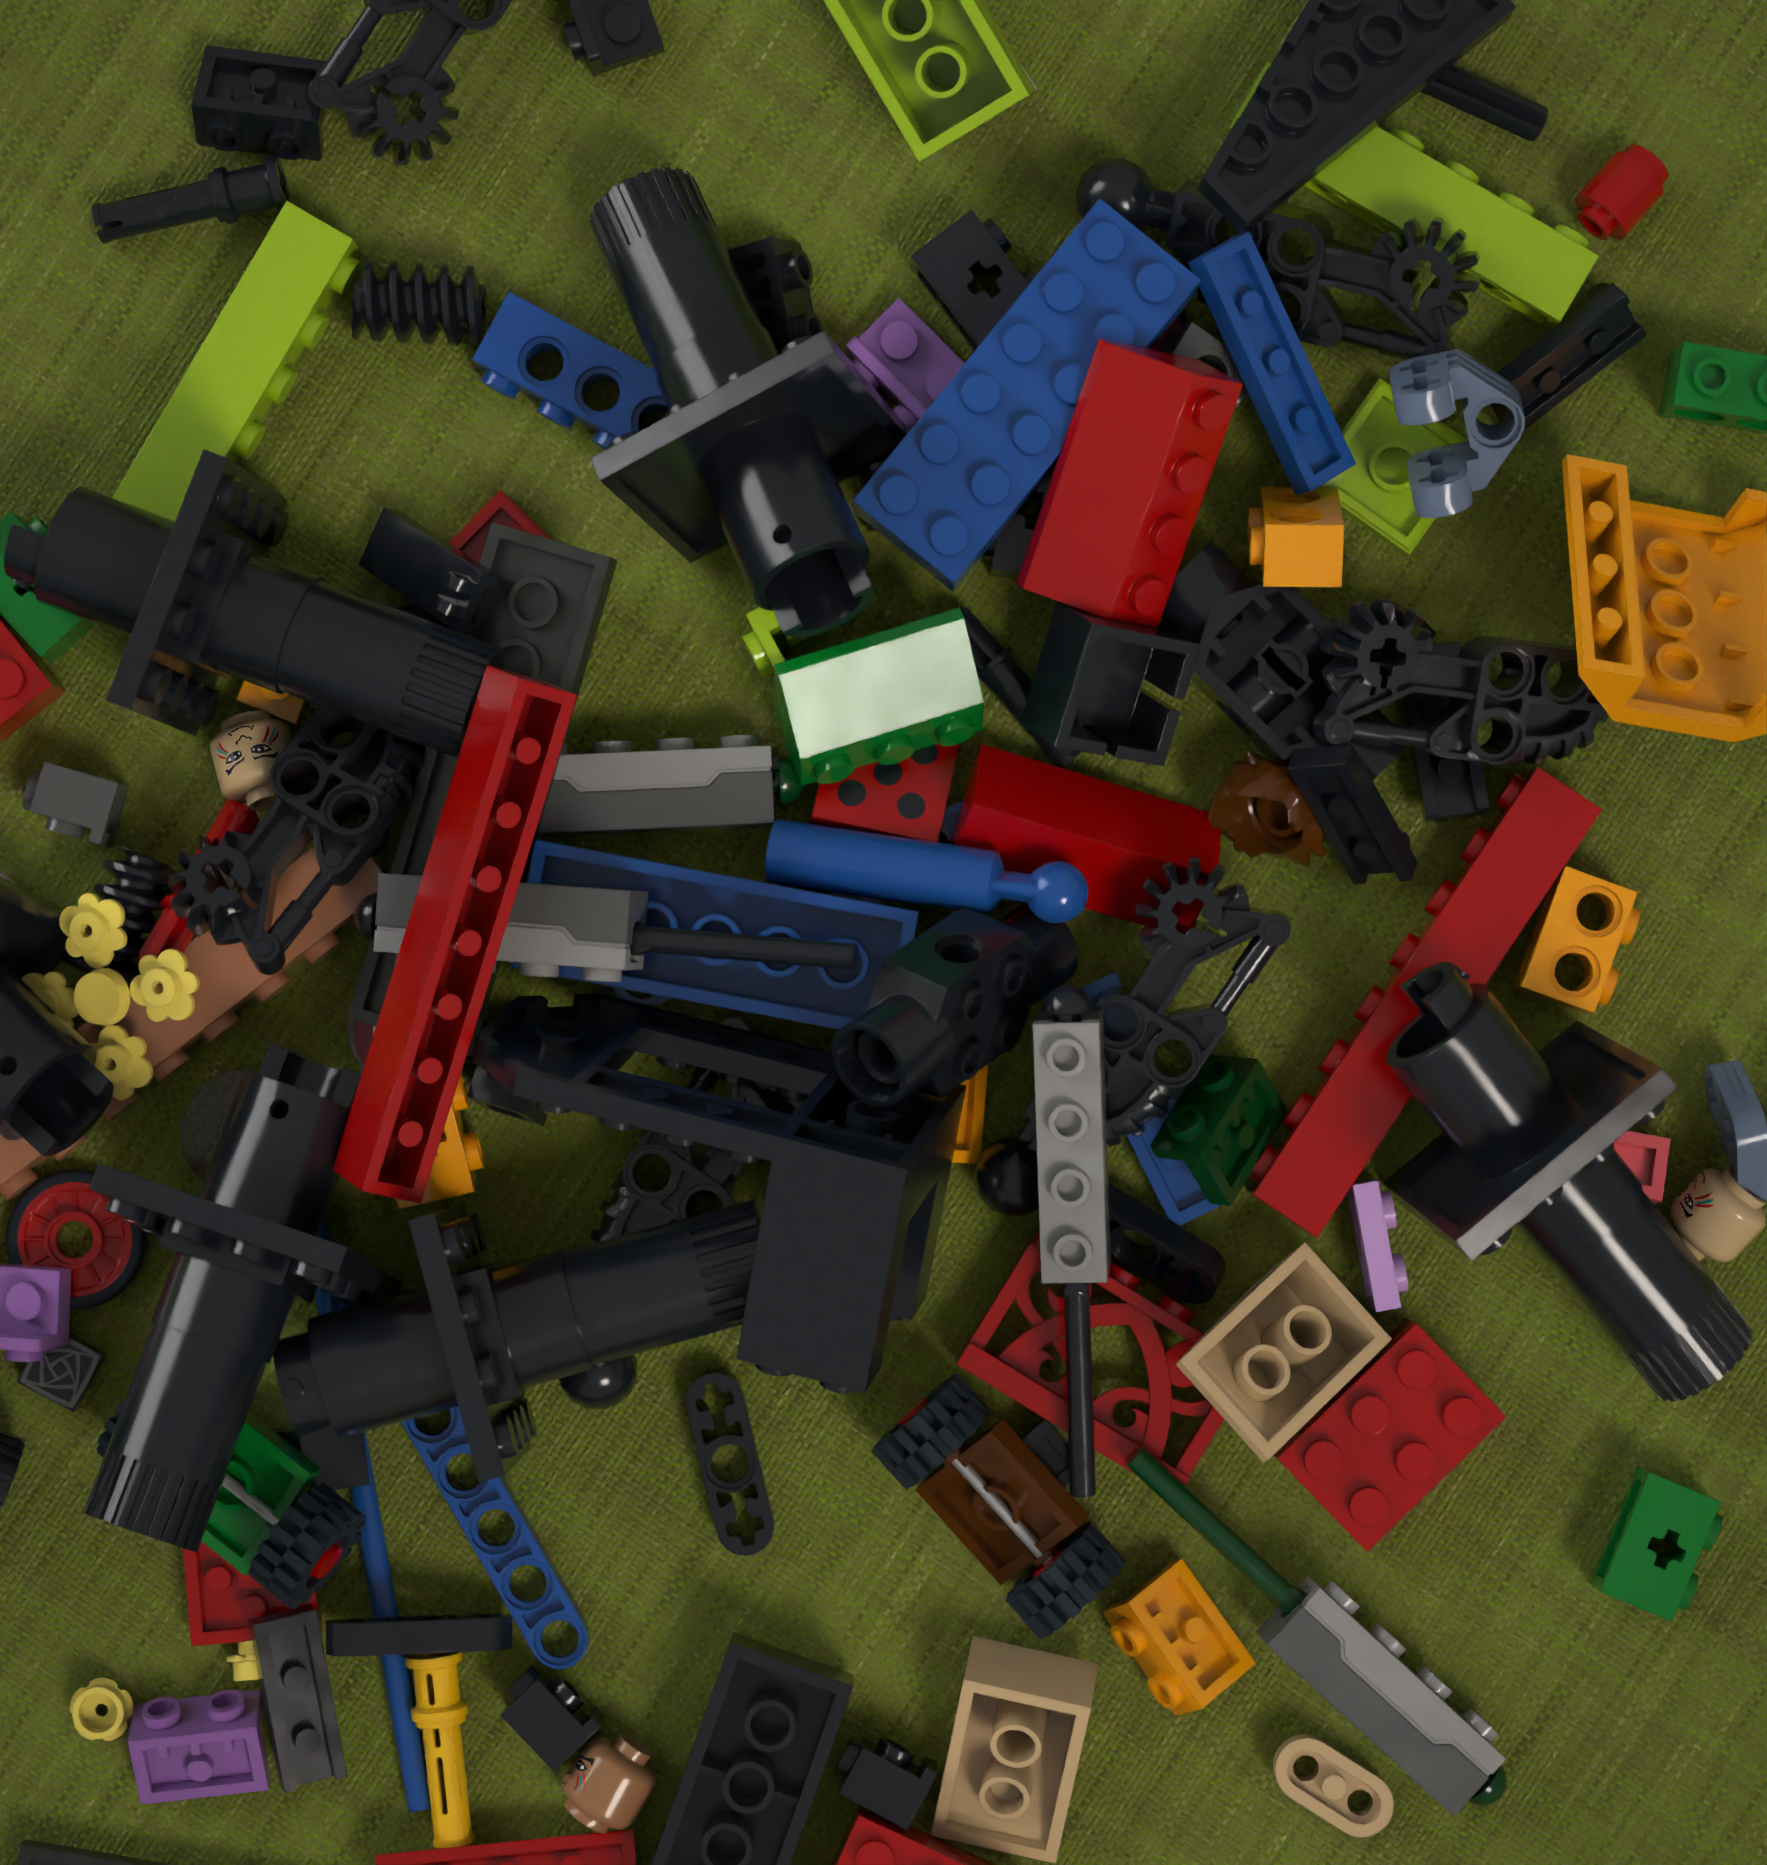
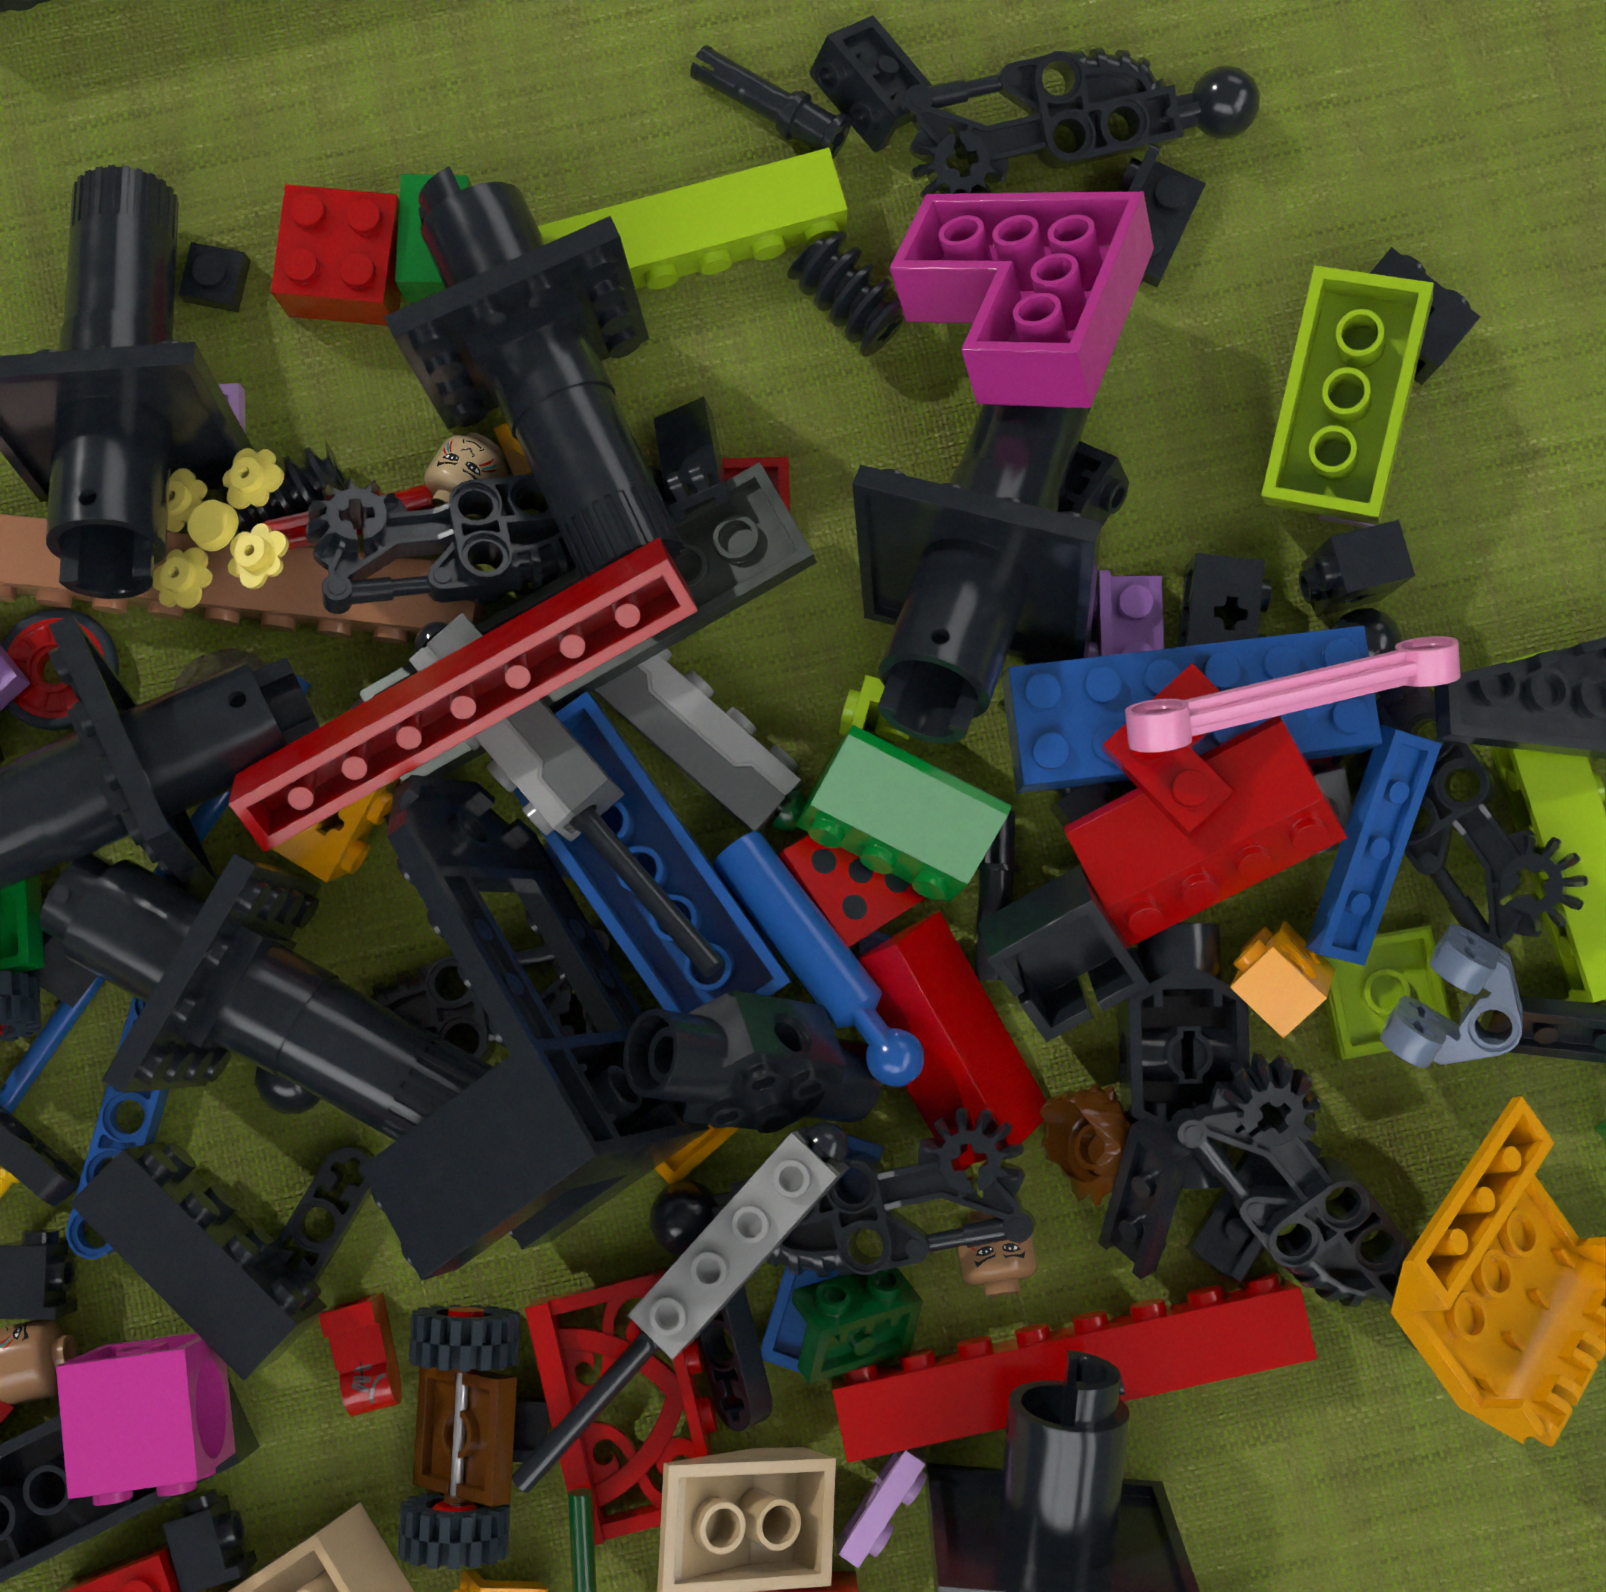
camera: 50 degrees right, 5 degrees down
dark grey brick [22,762,129,848] -> none
blue brick [472,292,669,450] -> none
light orange brick [1512,866,1641,1014] -> none
none -> dark pink brick [56,1332,236,1506]
none -> black brick [69,1141,328,1381]
none -> red leg [318,1292,402,1417]
none -> dark pink brick [890,191,1154,408]
none -> medium nougat head [957,1210,1037,1297]
none -> red plate [1101,663,1234,837]
none -> bright pink piece [1125,636,1461,752]
none -> black brick [1299,520,1415,617]

